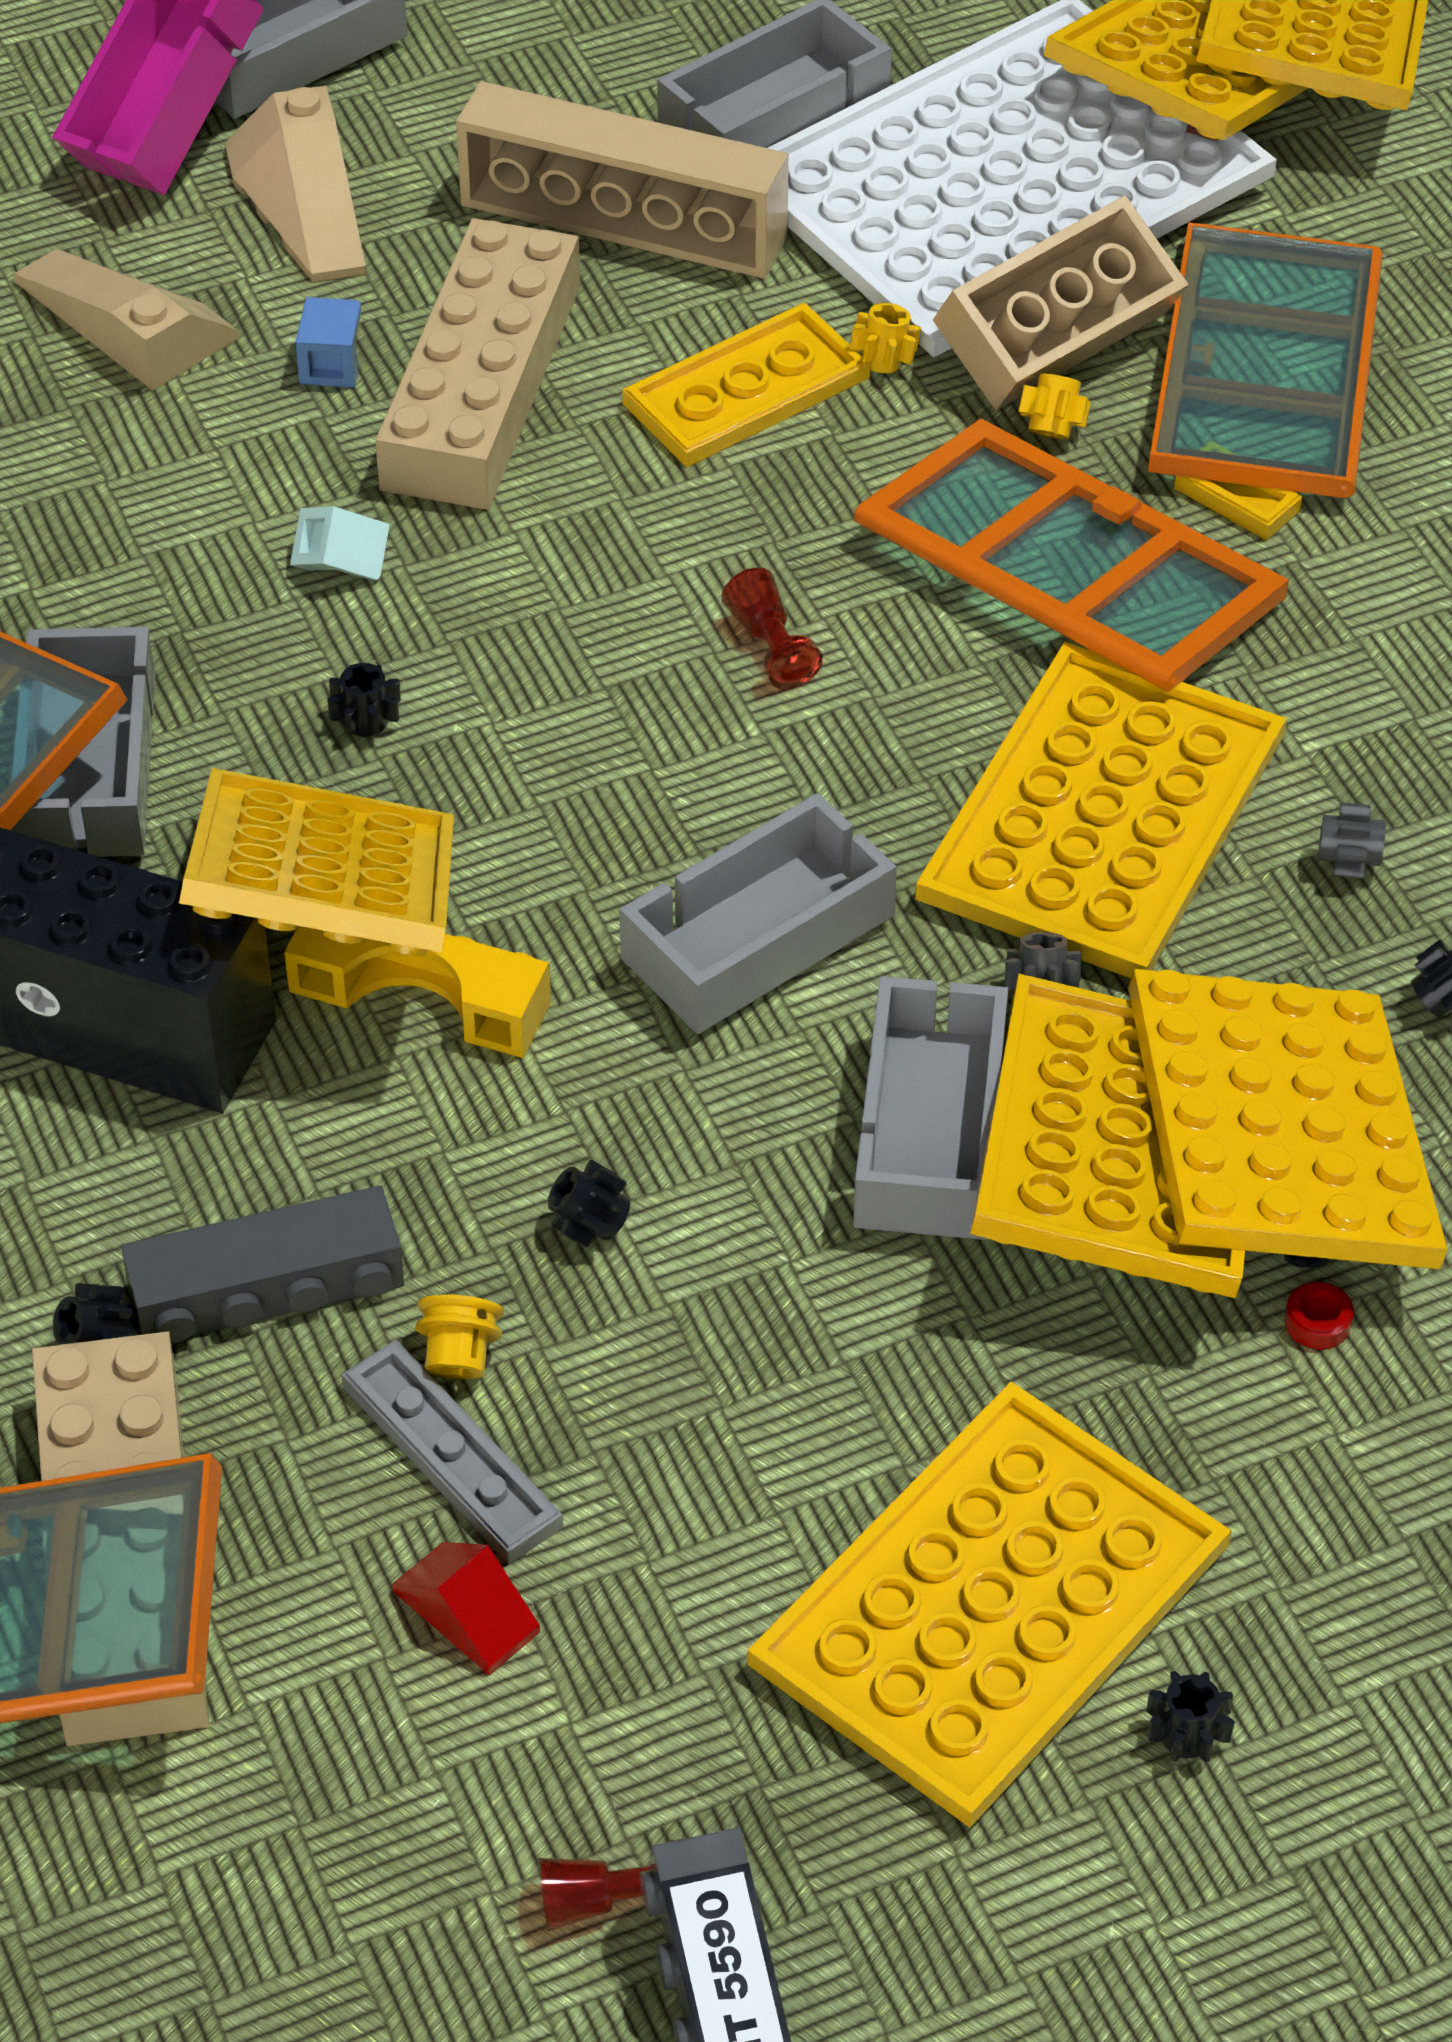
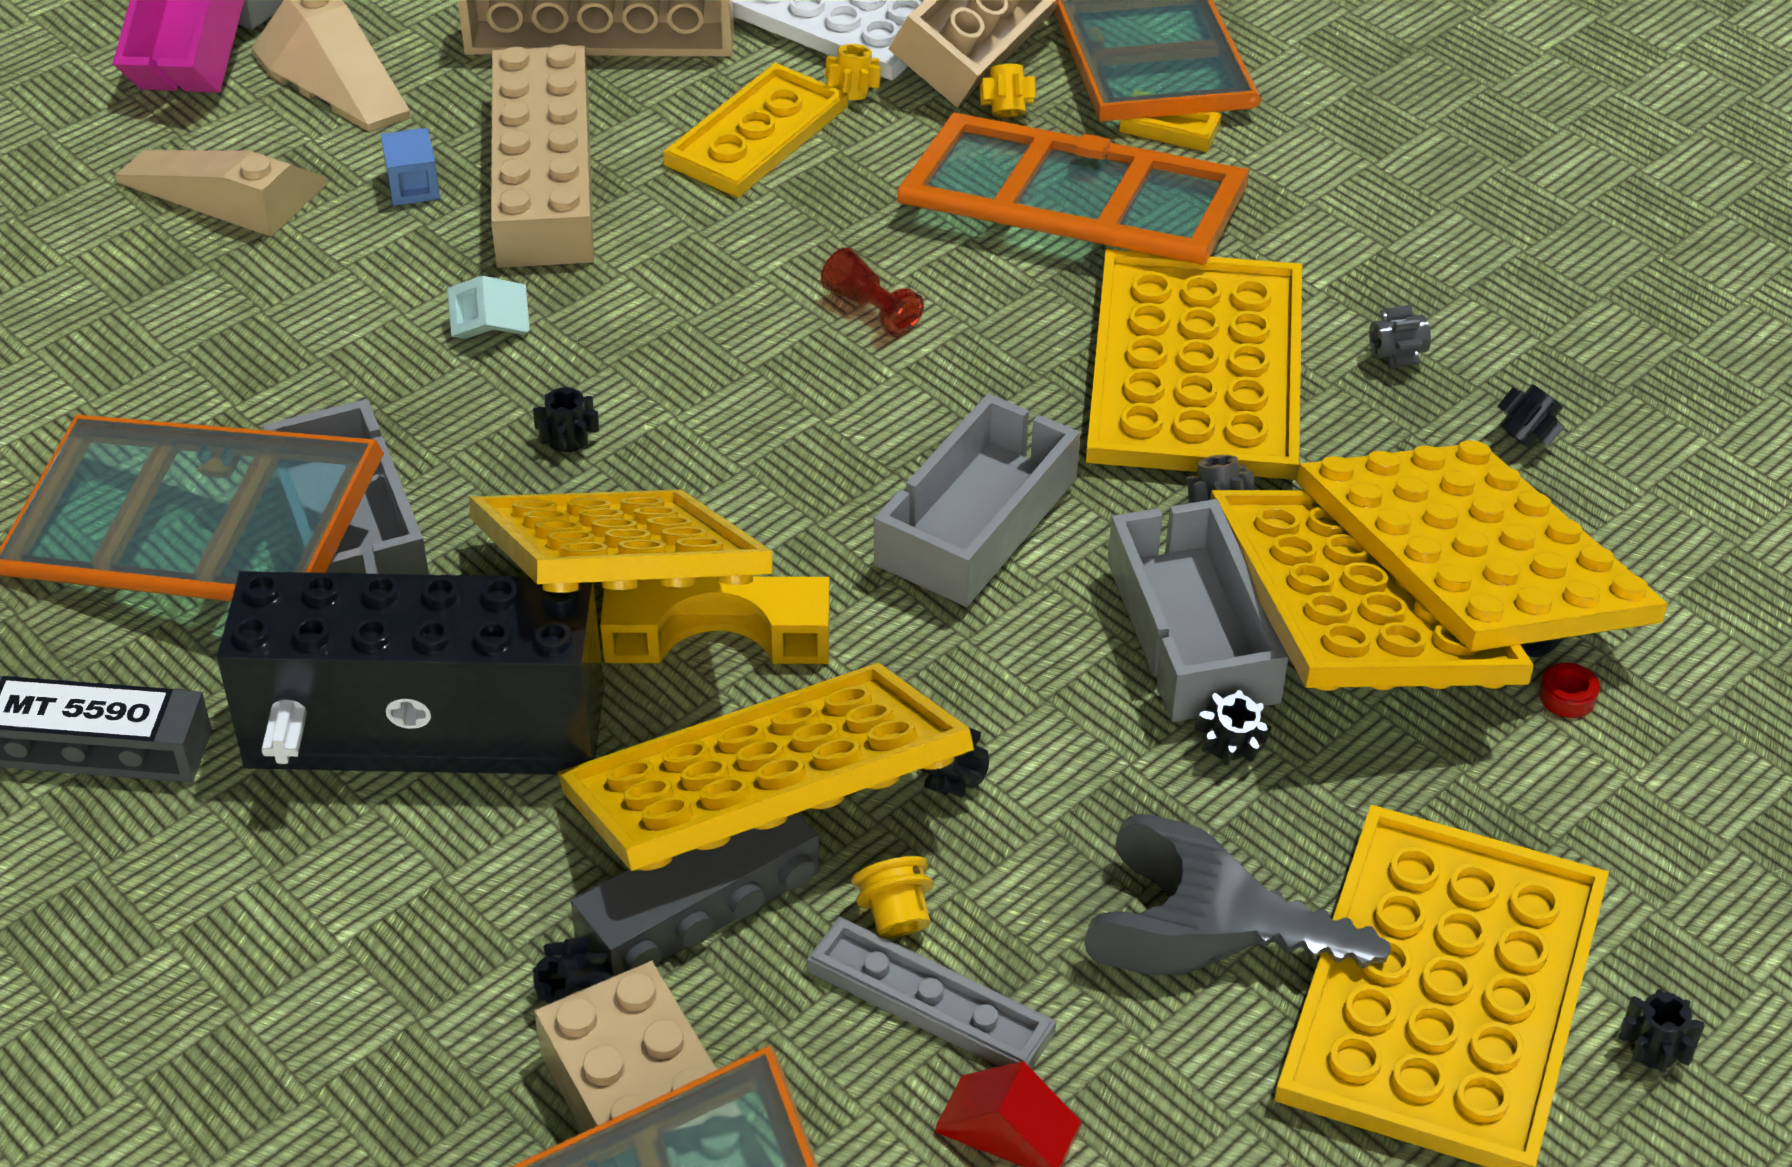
camera: 20 degrees left, 5 degrees down
none -> yellow plate [558,662,974,872]
none -> dark grey animal [1085,814,1391,975]
none -> black gear [1195,690,1272,766]

